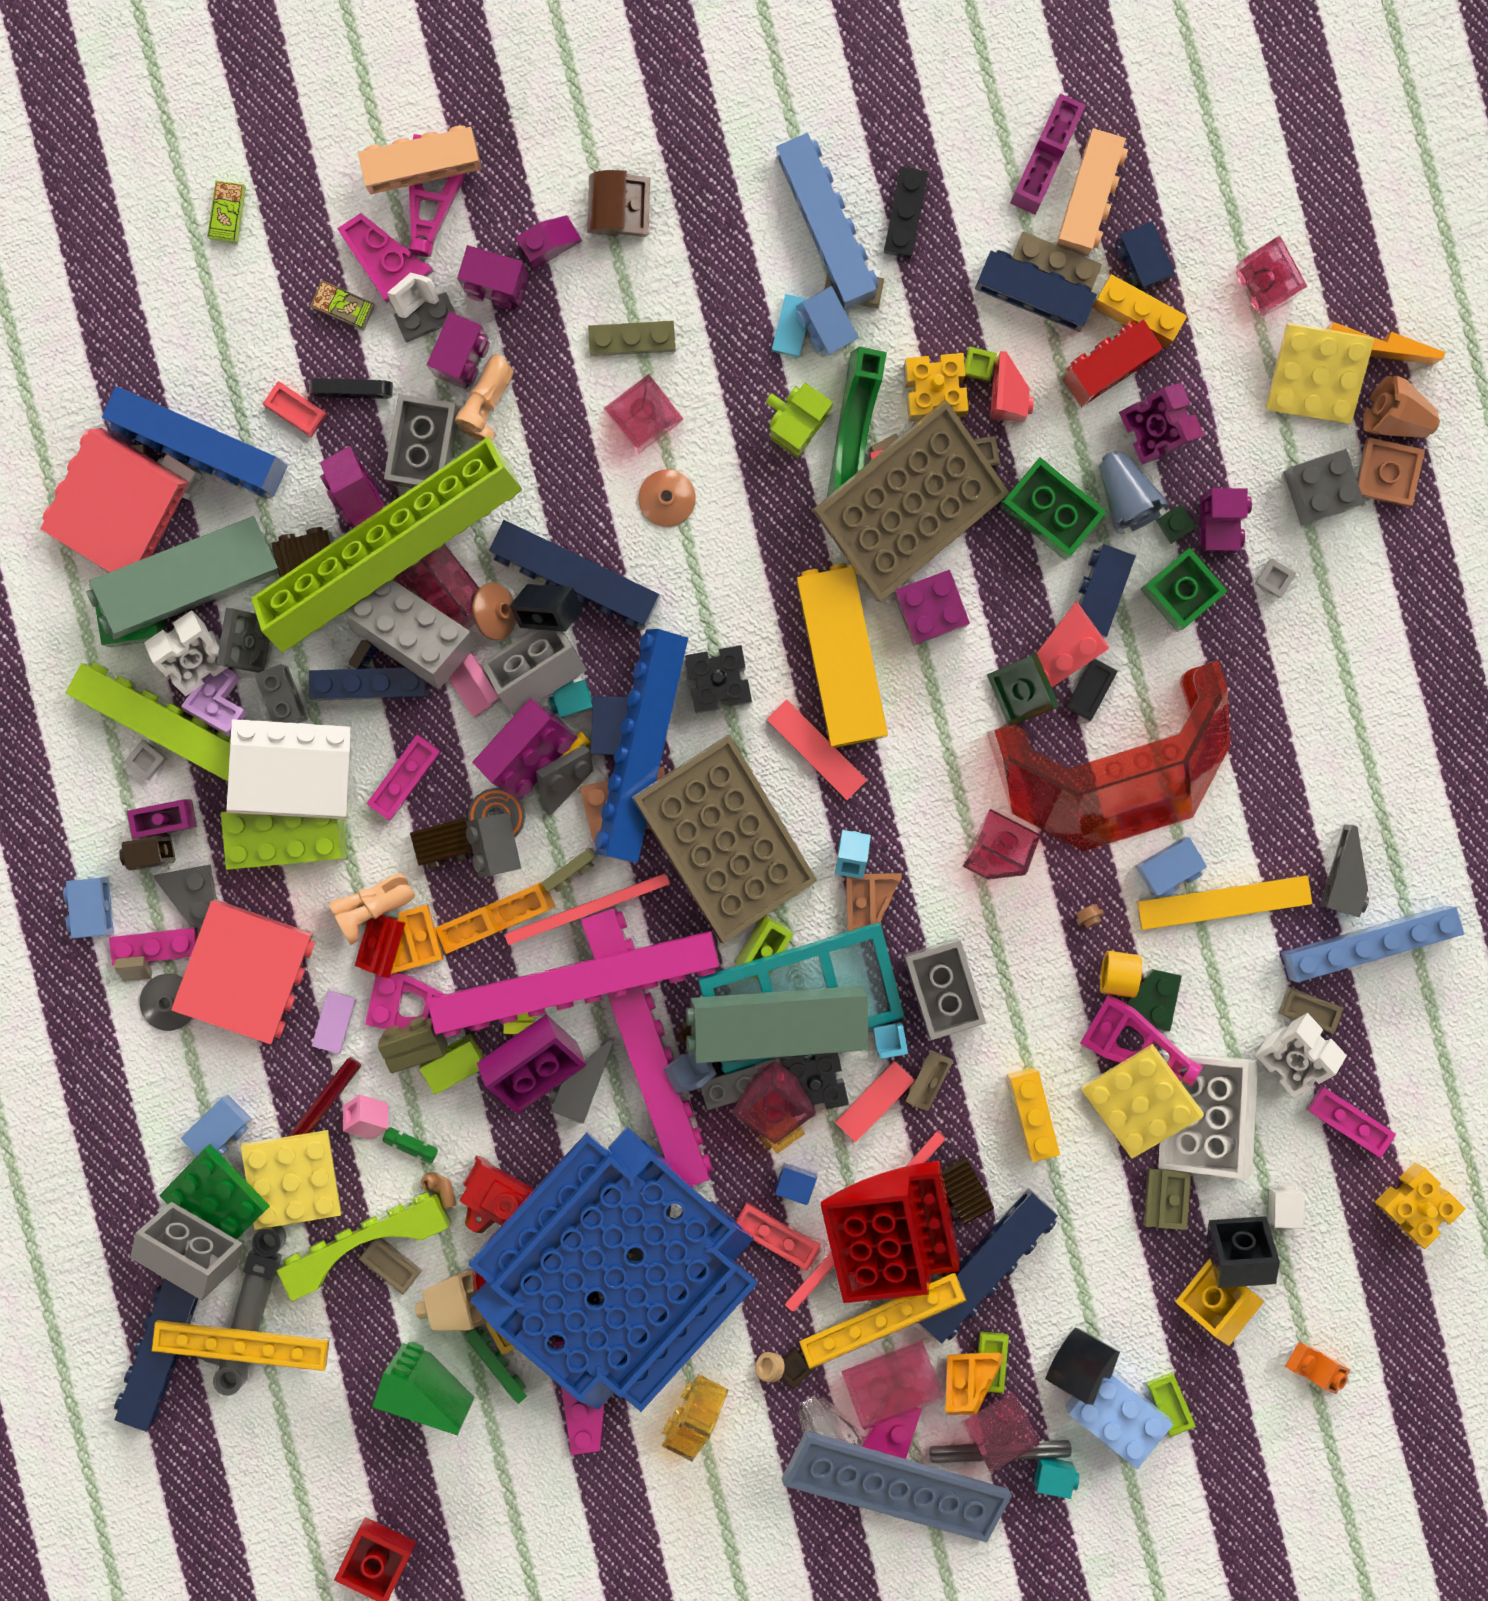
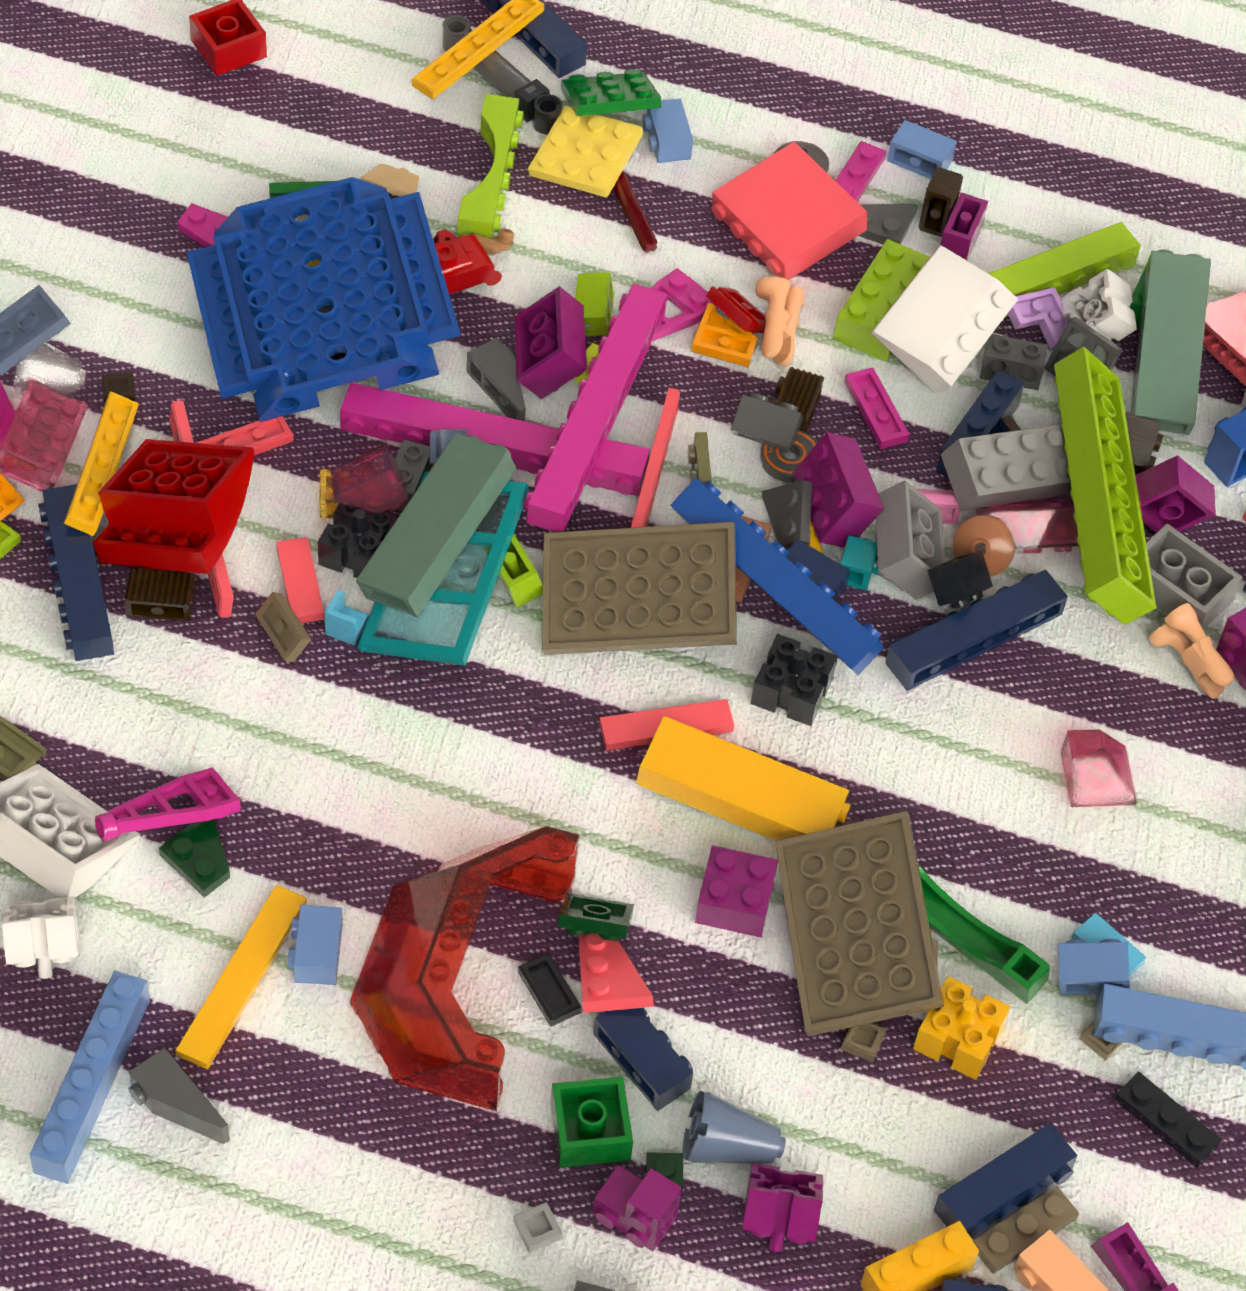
camera: 115 degrees right, 35 degrees down
dark tan tile [115,956,152,981] -> none
light grey plate [124,740,167,780] -> none
light grey brick [130,1202,243,1300] -> none
lavender tile [312,990,357,1054] -> none
bright pink panel [343,1095,388,1139] -> none
dark tan tile [359,1238,422,1295] -> none
green slope [372,1342,475,1436] -> none
olive brick [378,1017,448,1074] -> none
green axle [382,1127,438,1164] -> none
light orange slope [435,882,556,954] -> none
olive plate [588,321,676,356] -> none
nougat dish [639,469,696,527] -> none
clear yellow brick [662,1374,729,1462] -> none
tan tile [756,1352,784,1382] -> none
lime brick [766,382,833,459] -> none
blue panel [775,1163,817,1205] -> none
brick [835,830,871,879] -> none
nougat wing [846,873,902,932] -> none
light grey brick [903,938,986,1040] -> none
clear pink slope [962,809,1041,880] -> none
lime tile [965,347,997,383] -> none
coral slope [990,351,1034,422] -> none
green brick [999,457,1107,560] -> none
yellow brick [1007,1067,1060,1162] -> none
red brick [1062,320,1163,408] -> none
medium nougat plate [1076,904,1104,929] -> none
light yellow plate [1081,1044,1204,1159] -> none
yellow piece [1100,951,1142,998] -> none
dark tan tile [1278,987,1344,1034] -> none

